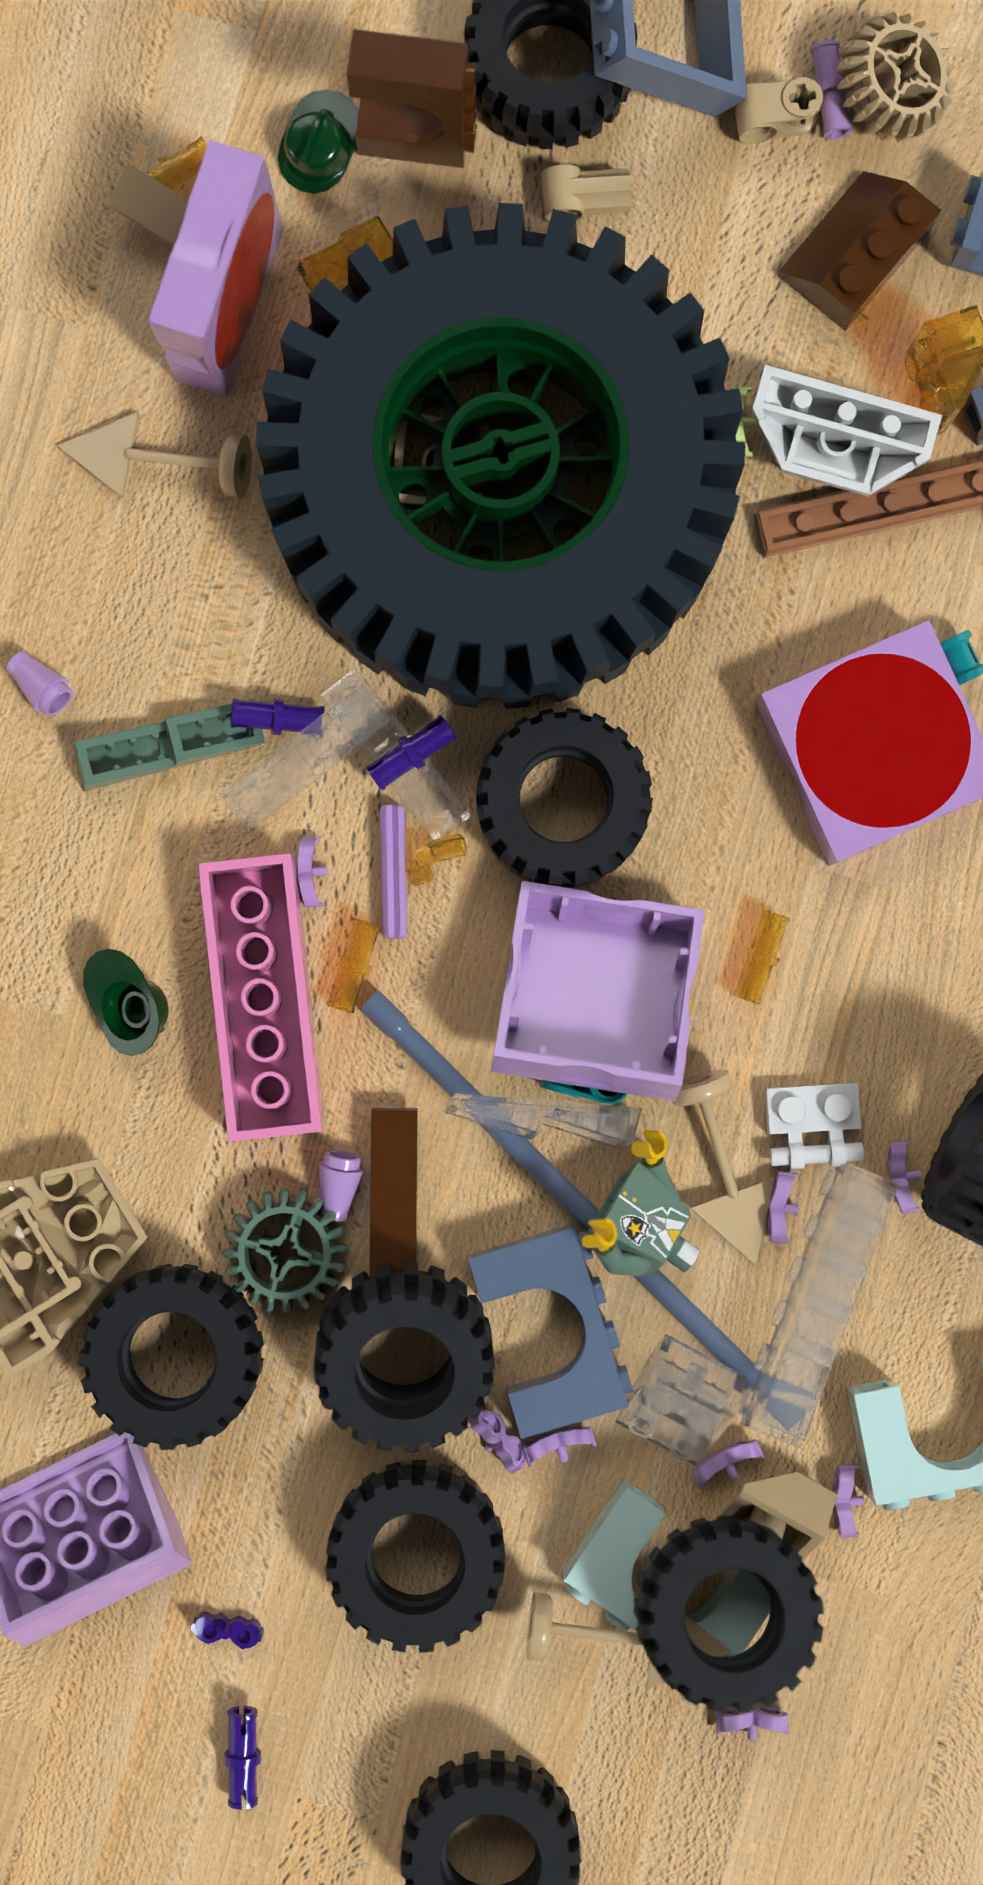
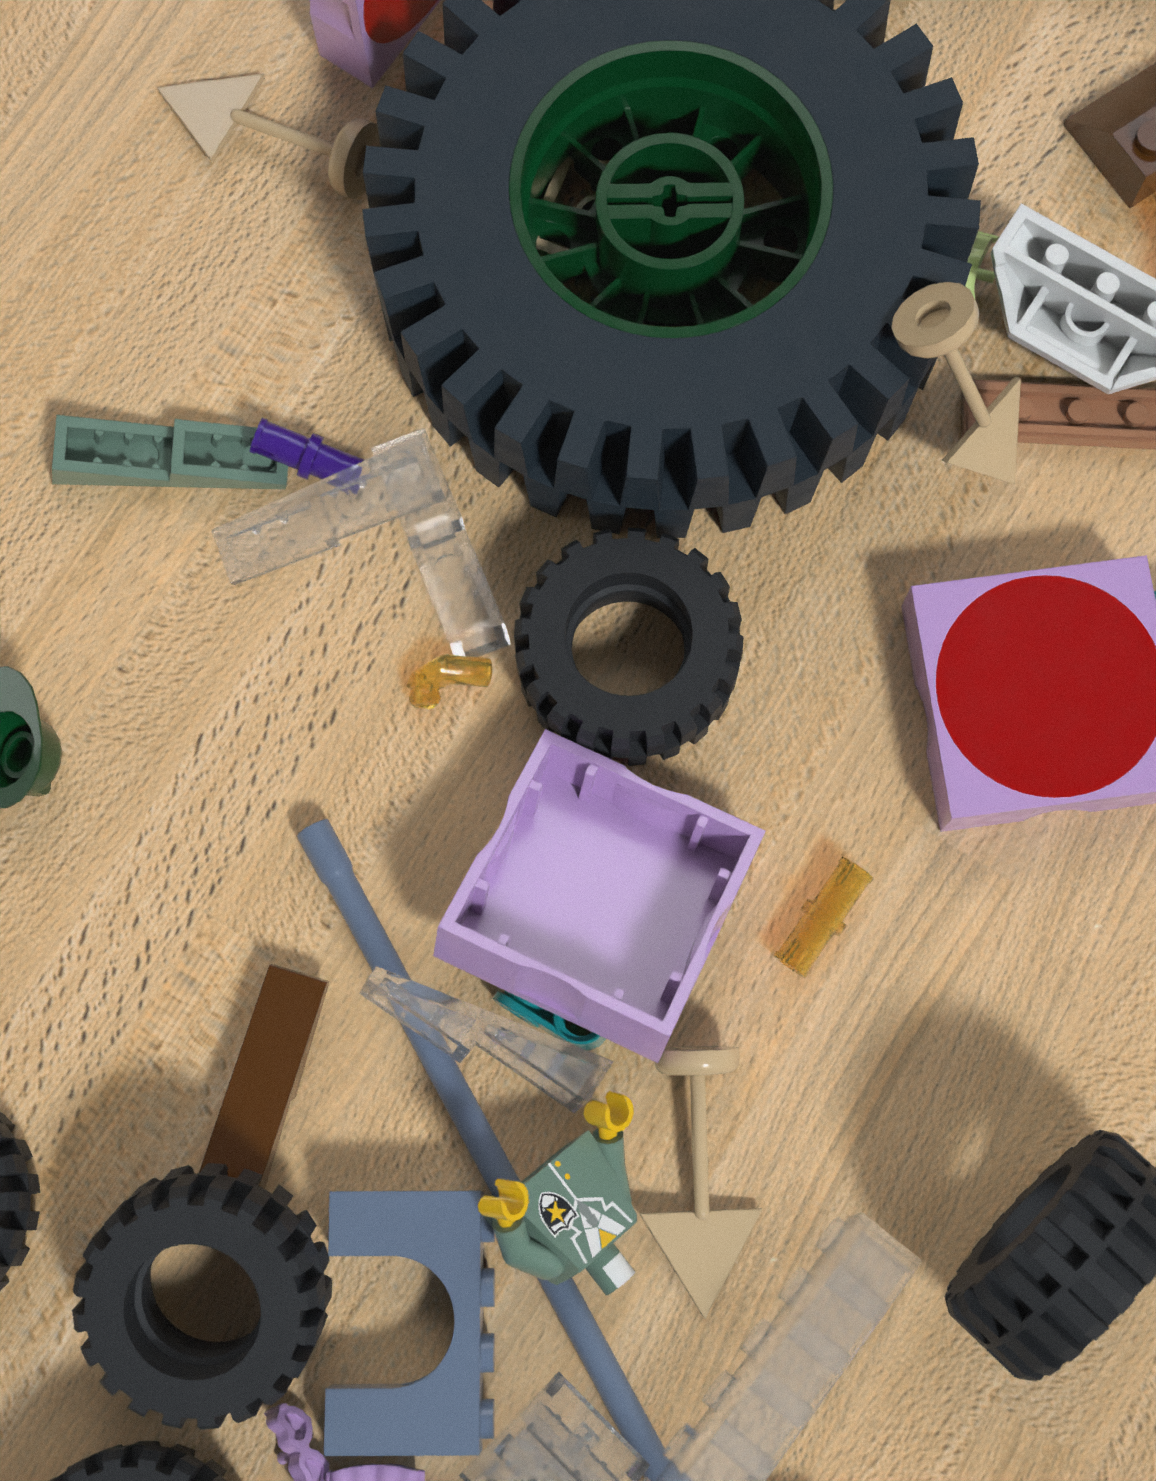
camera: 20 degrees right, 10 degrees down
lavender cone [6,651,73,717] -> none
bright pink brick [198,853,326,1142] -> none
sand green gear [223,1188,349,1314] -> none
lavender piece [298,836,327,907] -> none
lavender cone [319,1150,364,1221] -> none
clear yellow pin [326,918,382,1013] -> none
dark purple pin [366,714,458,791] -> none
lavender axle [380,804,407,939] -> none
white plate [764,1083,864,1170] -> none
lavender piece [767,1171,799,1244] -> none
lavender piece [887,1140,921,1214] -> none
none -> tan piece [892,282,1021,484]

